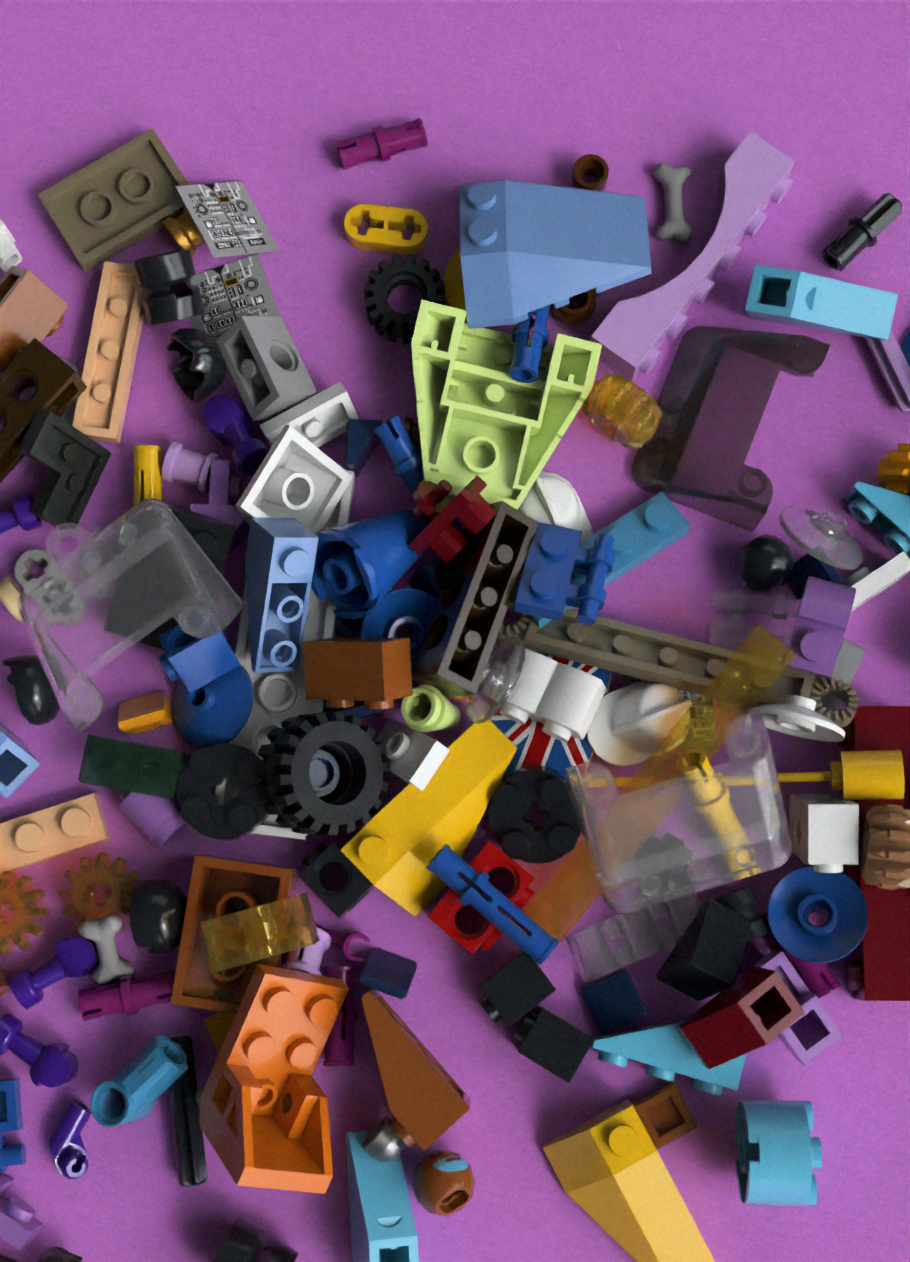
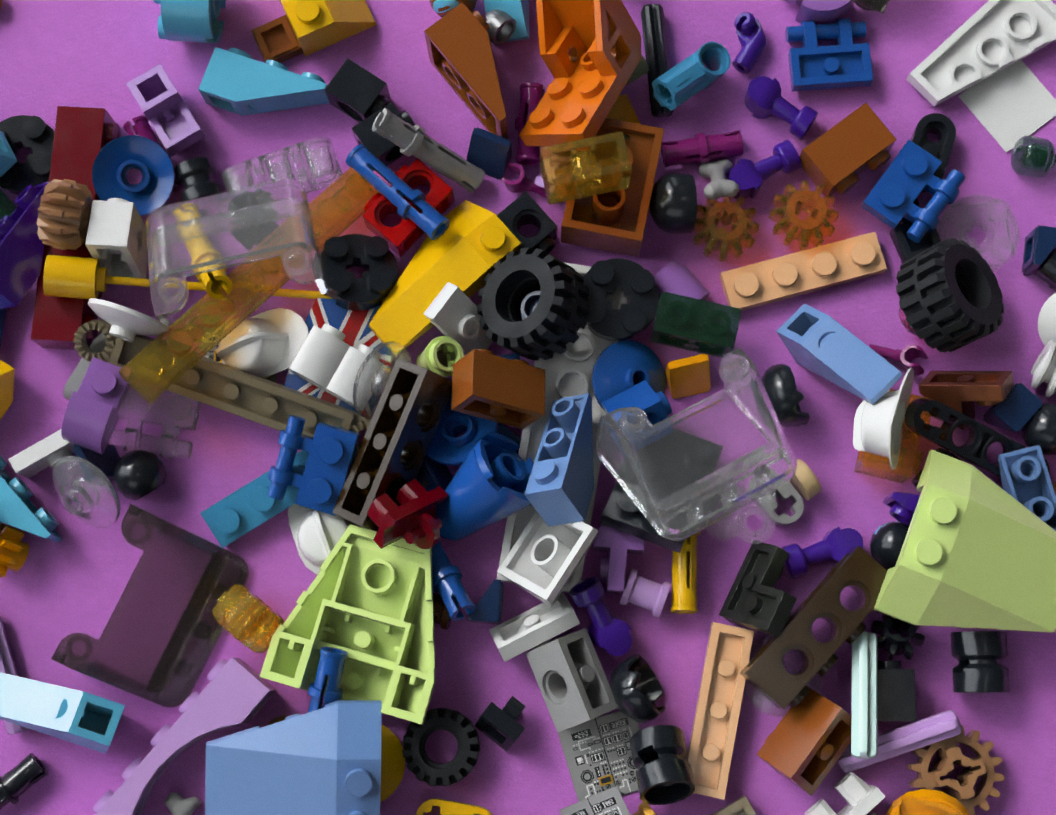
camera: 175 degrees left, 0 degrees up
dark blue slope [580,969,647,1034] -> none
black slope [656,897,752,1001] -> none
dark red slope [677,966,805,1069] -> none
none -> light grey pin [372,108,485,192]
none -> black tile [474,696,526,752]

